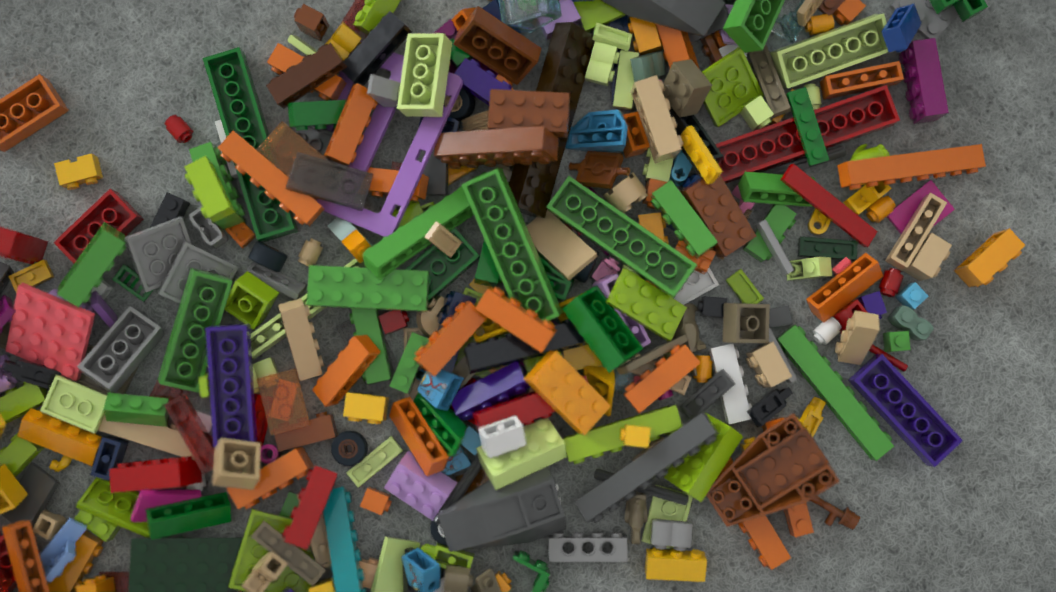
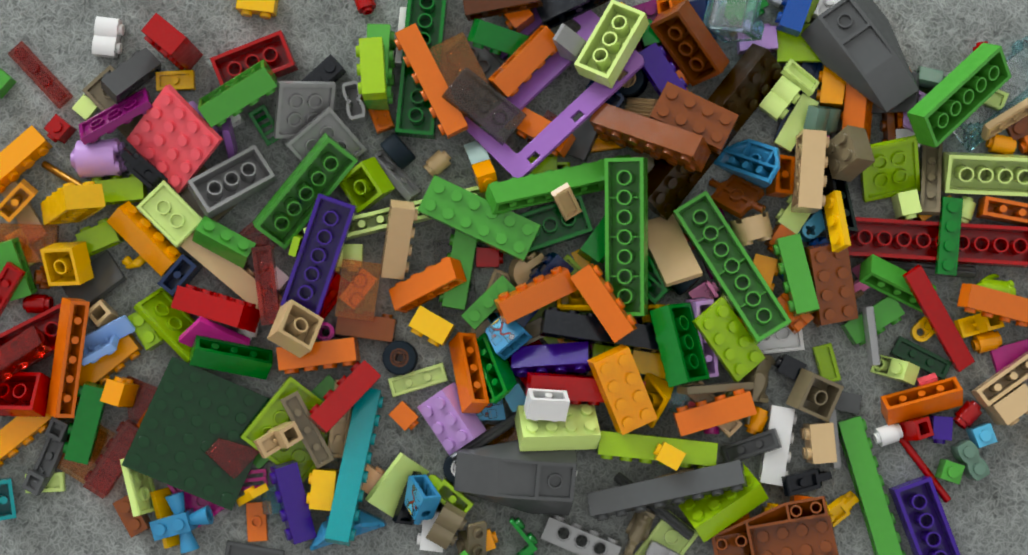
camera: 35 degrees right, 0 degrees up
tan brick [835,311,880,365] -> none

